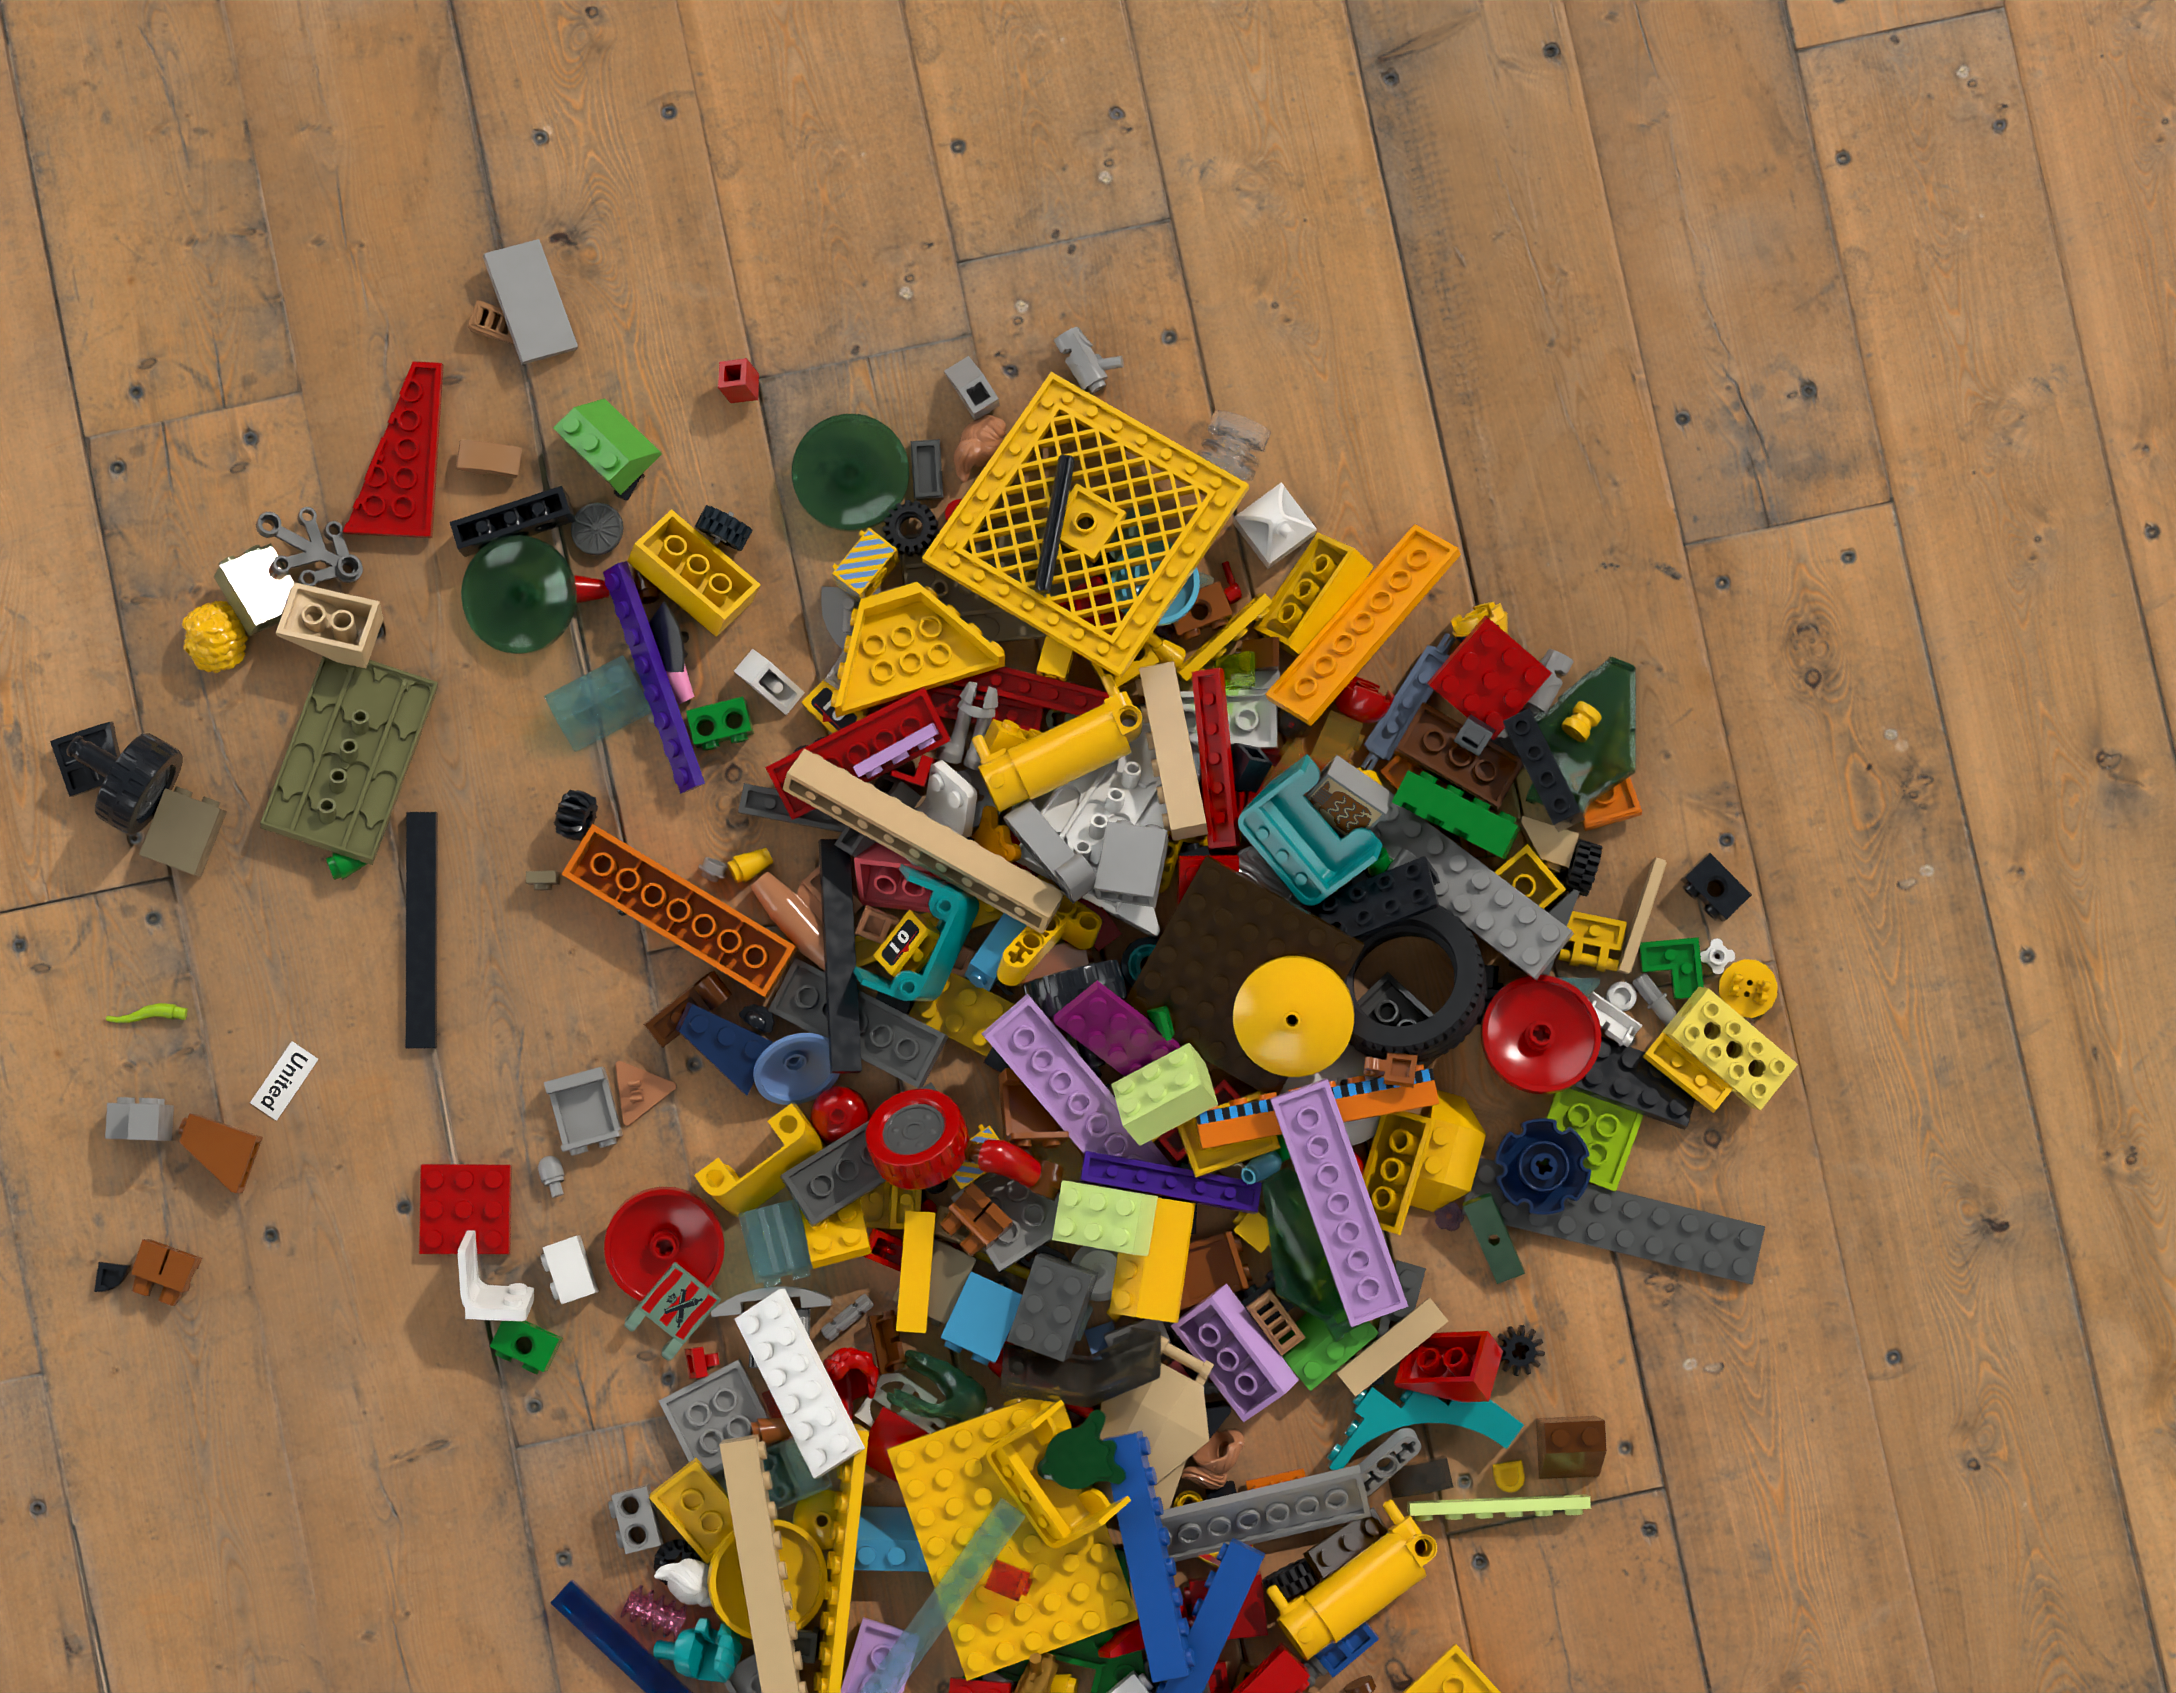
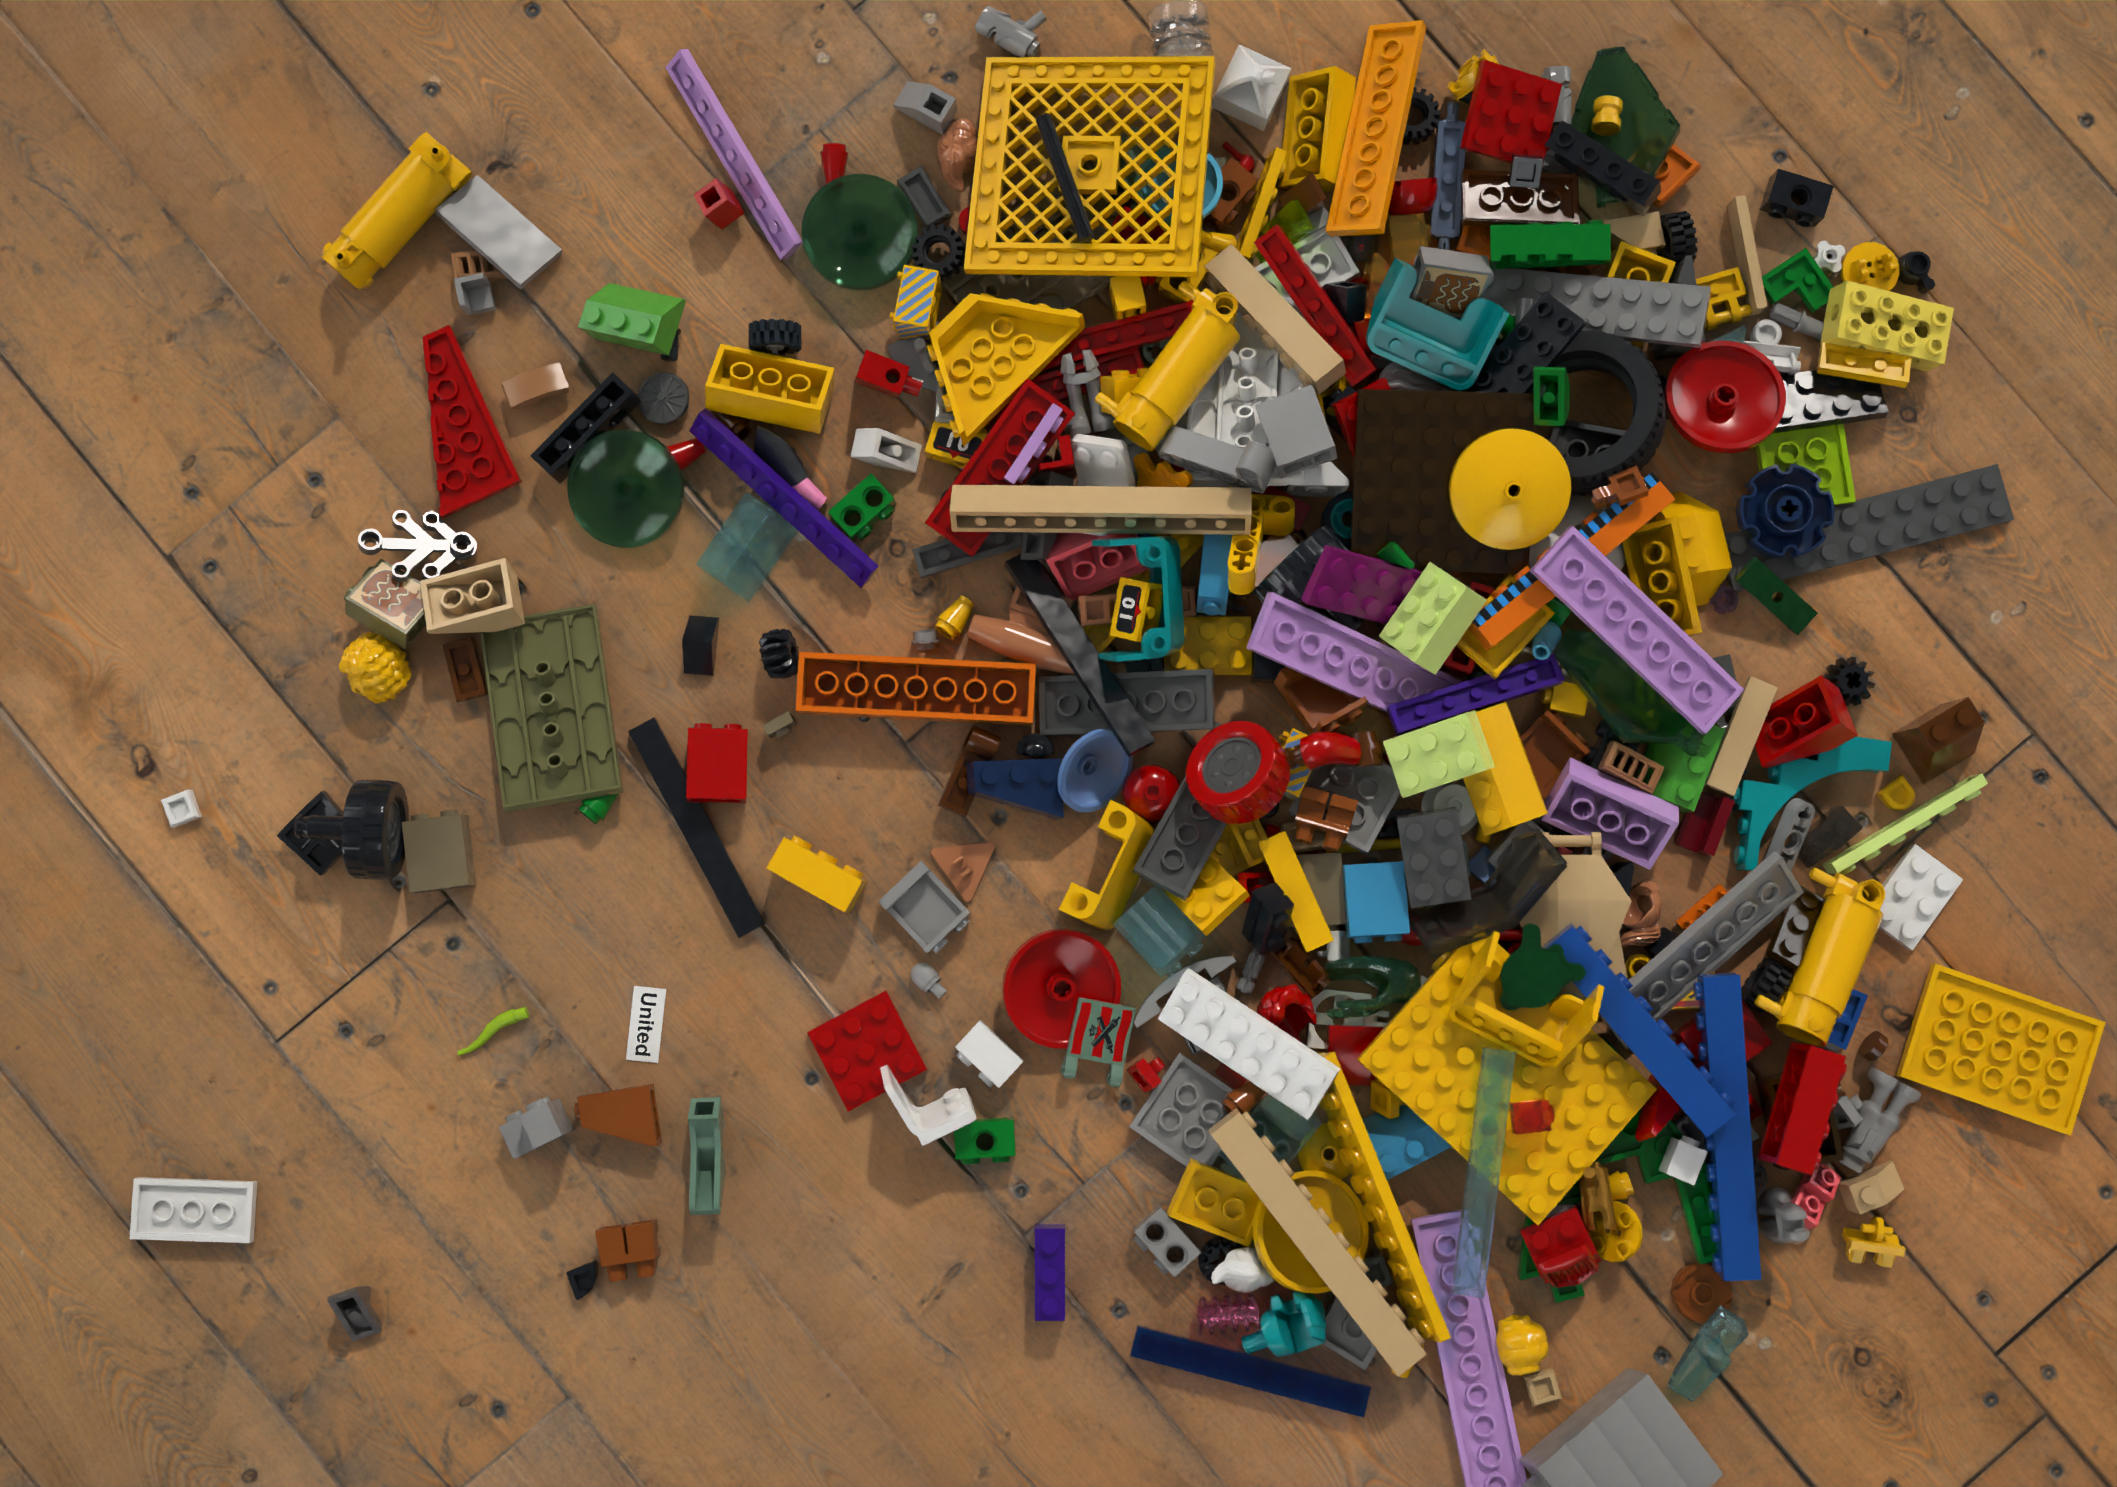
camera: 30 degrees left, 0 degrees up
none -> yellow piece [321,132,473,291]
none -> reddish brown plate [442,637,488,703]
none -> light grey panel [454,273,497,316]
none -> lavender plate [665,49,803,260]
none -> black slope [682,615,719,676]
none -> red brick [686,723,748,803]
none -> sand green arch [688,1097,726,1215]
none -> yellow brick [766,835,867,913]
none -> red cone [820,143,849,188]
none -> red torso [854,349,923,398]
none -> dark purple brick [1035,1224,1065,1321]
none -> black brick [1242,883,1294,955]
none -> white tile [1317,931,1350,961]
none -> yellow tile [1370,1079,1404,1119]
none -> black tyre [1403,87,1440,145]
none -> green slope [1534,367,1570,426]
none -> dark red panel [1674,792,1735,857]
none -> white plate [1879,844,1964,950]
none -> black piece [1897,251,1935,294]

